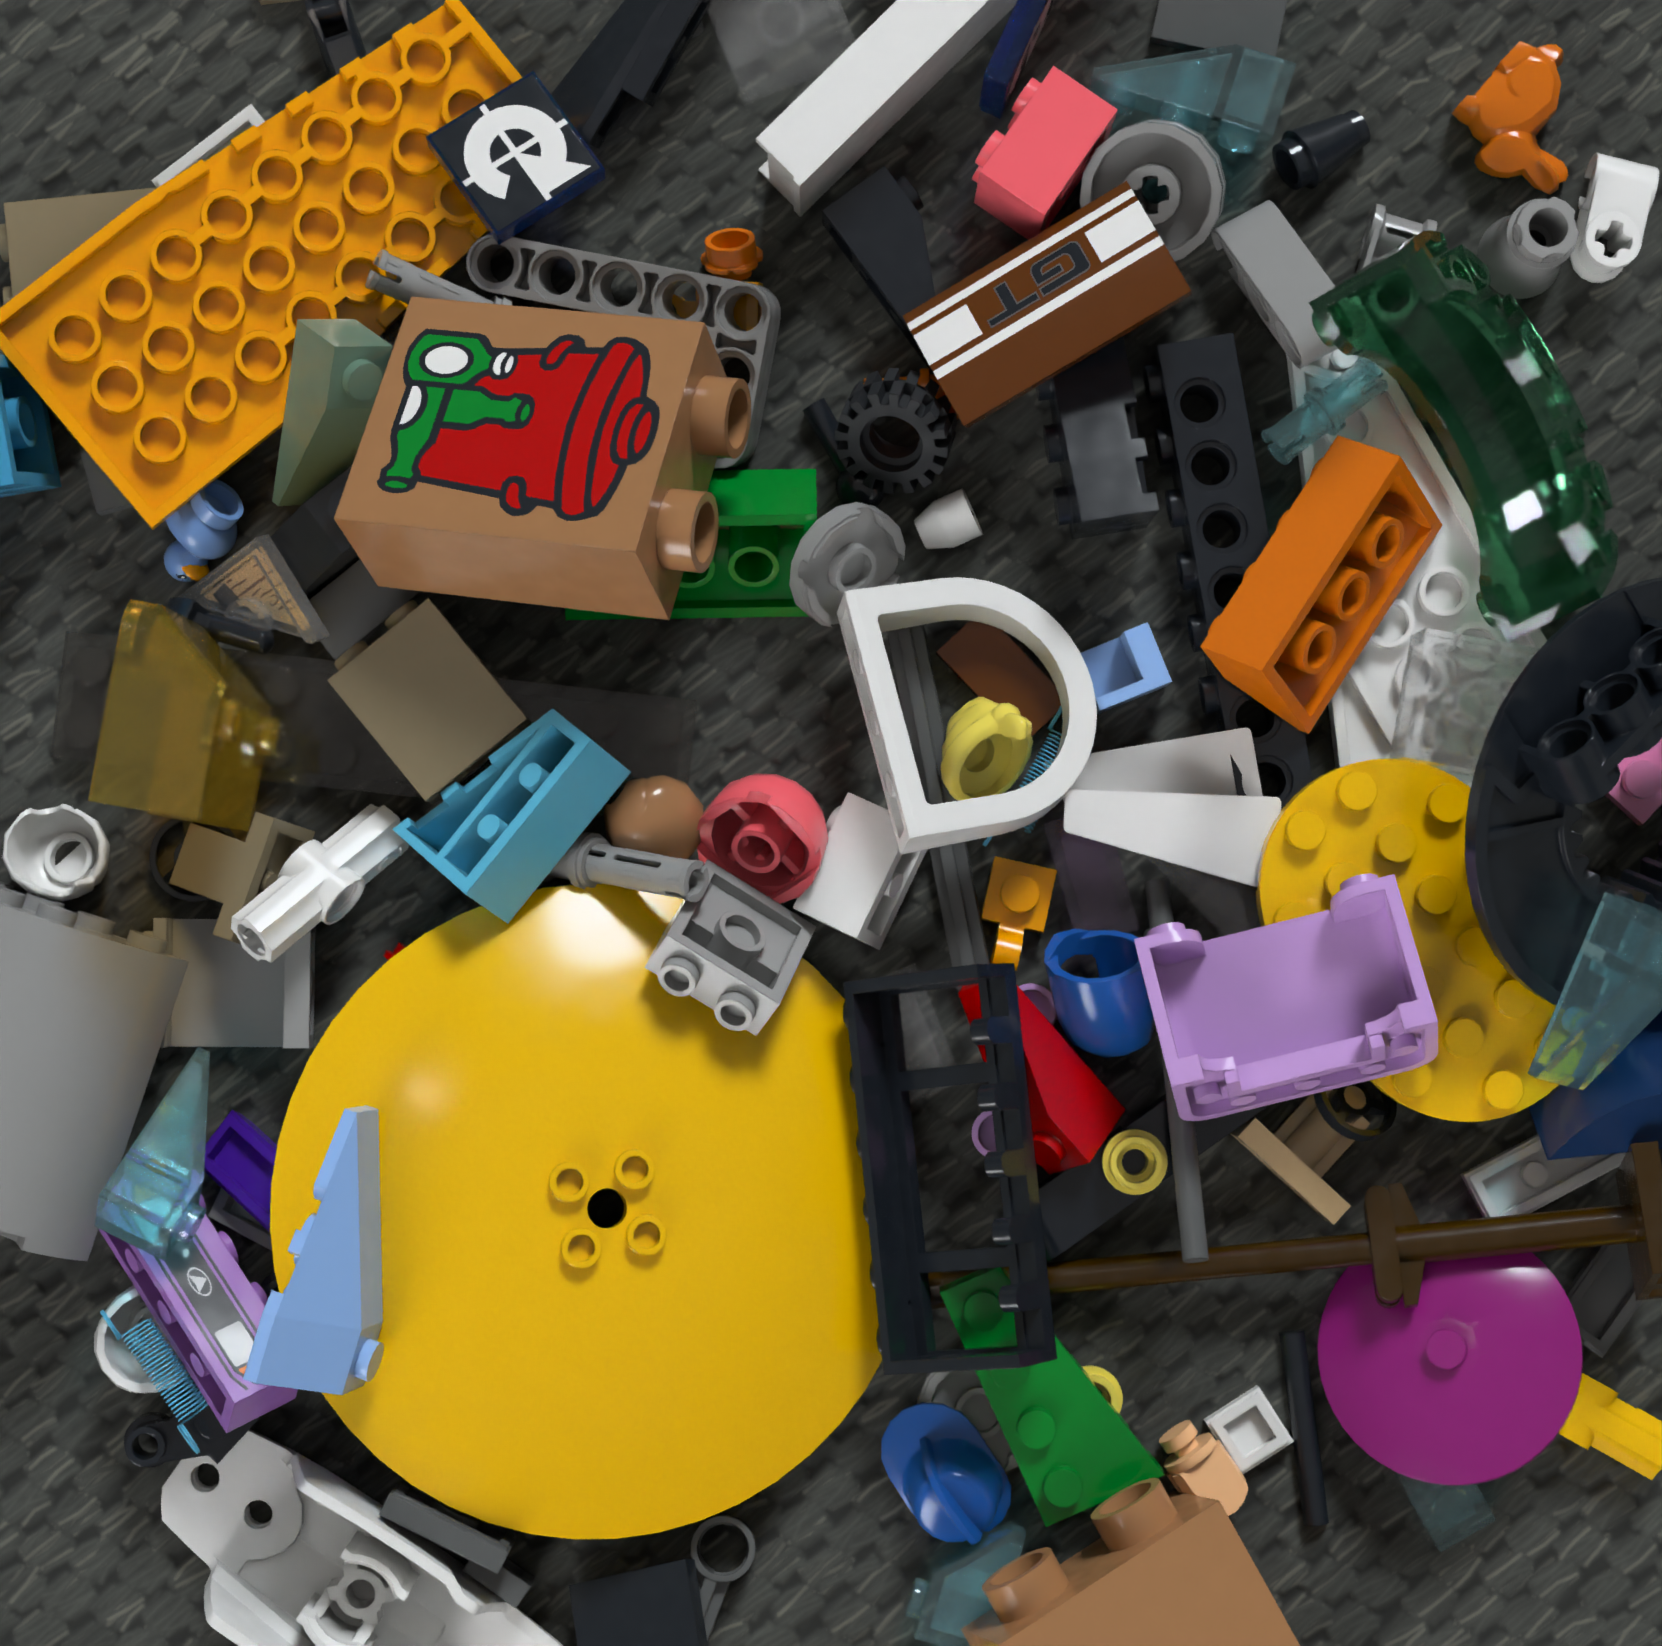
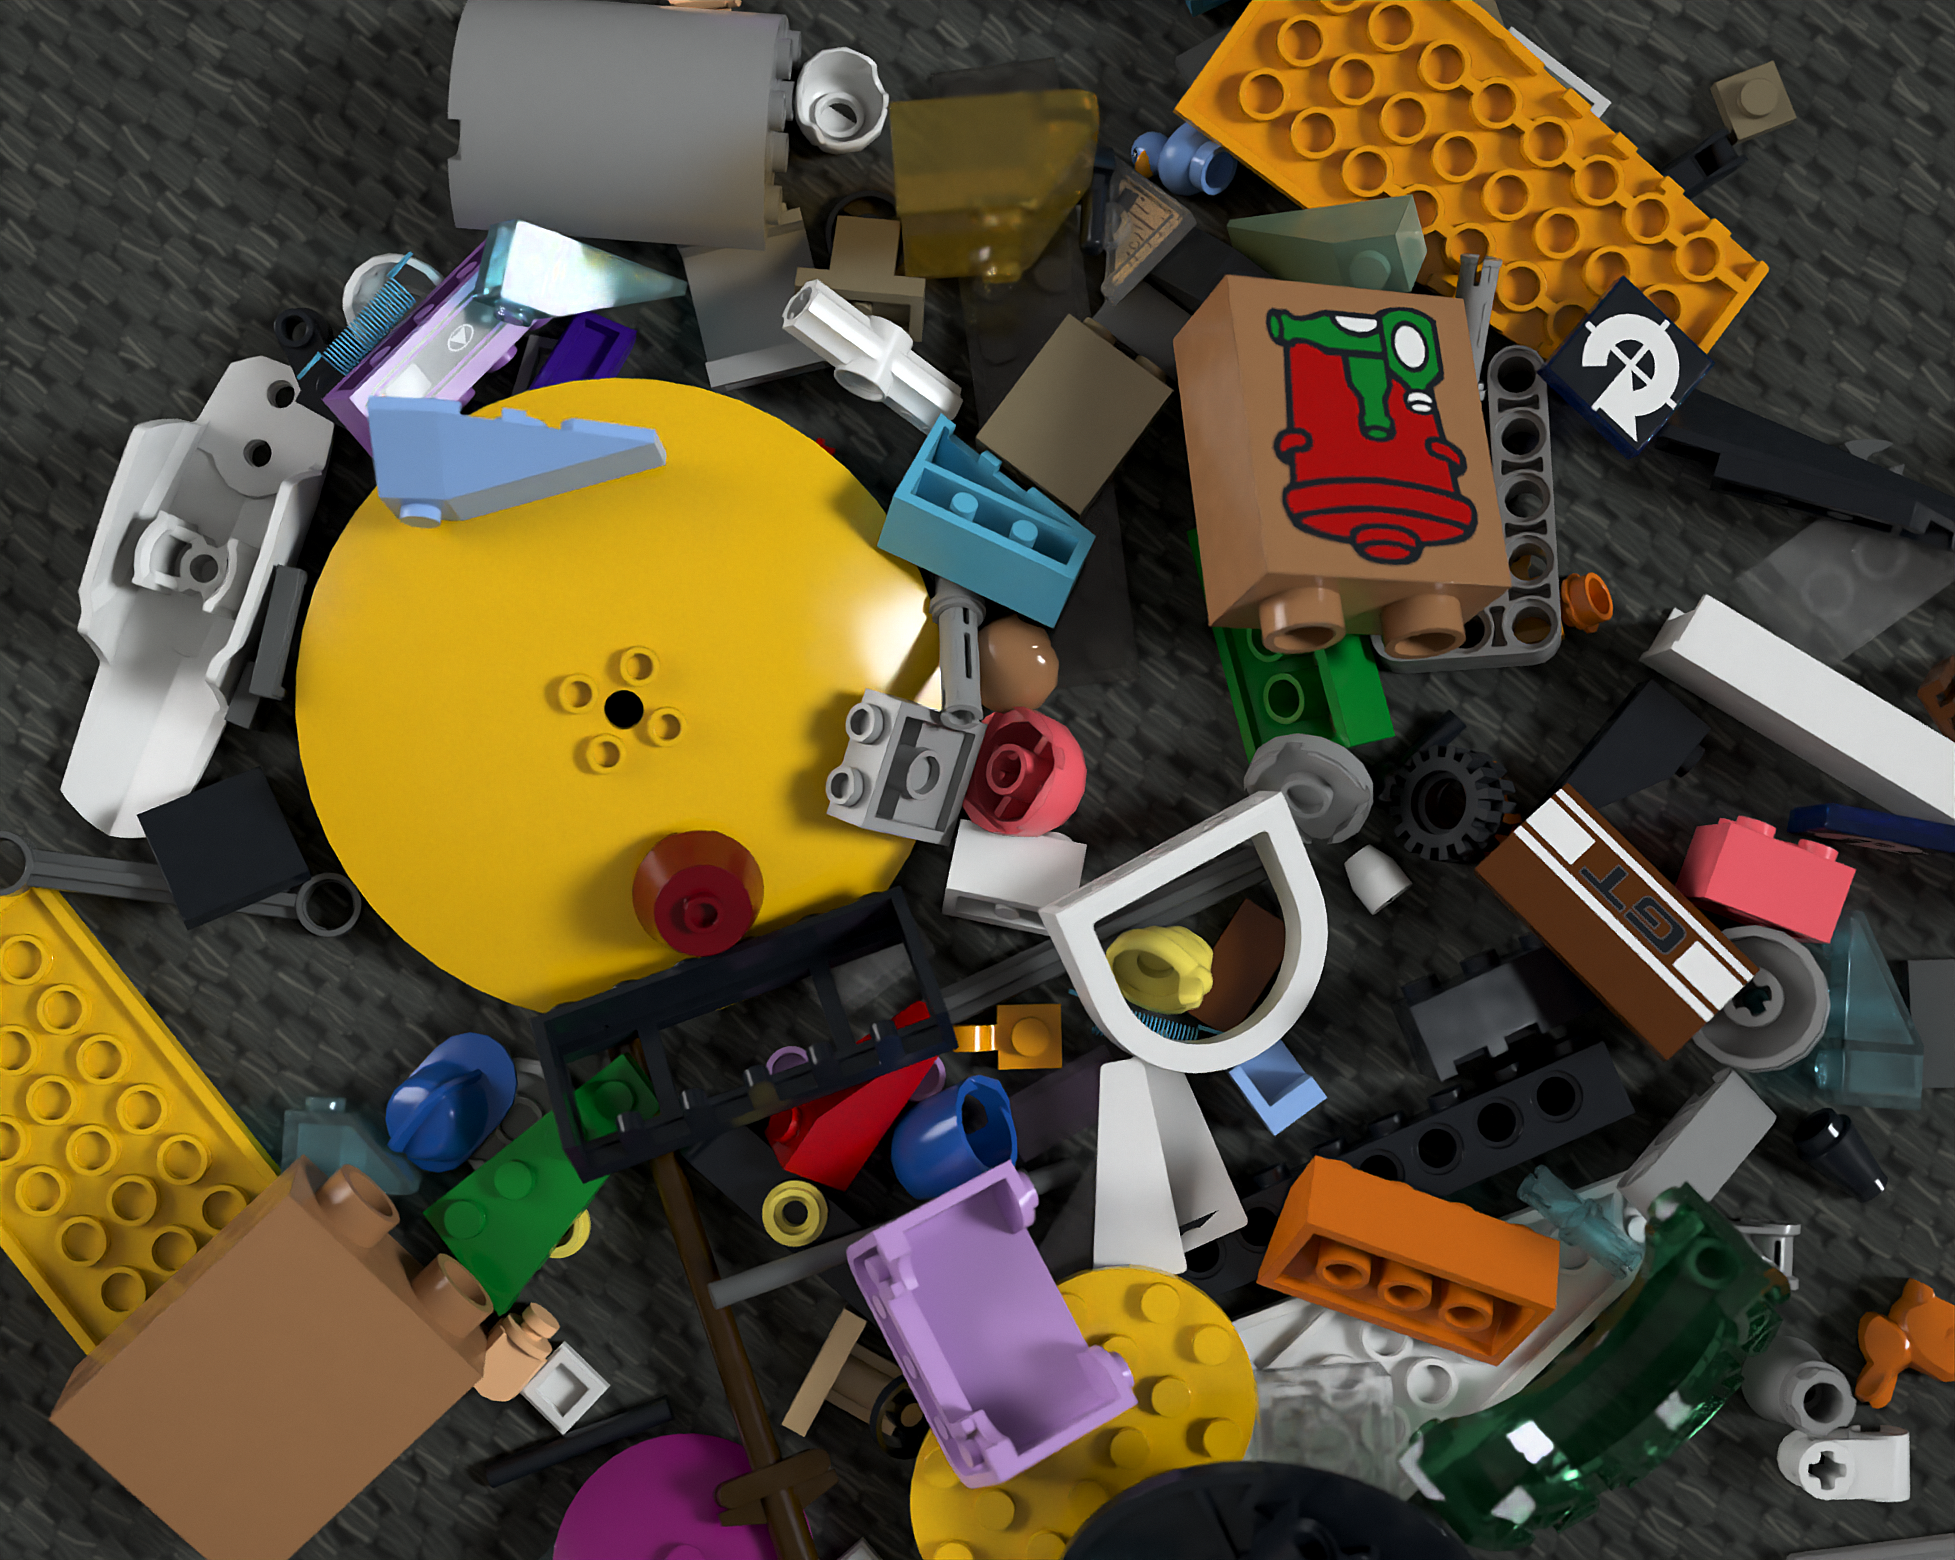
camera: 80 degrees right, 0 degrees up
none -> dark red cone [632,830,764,956]

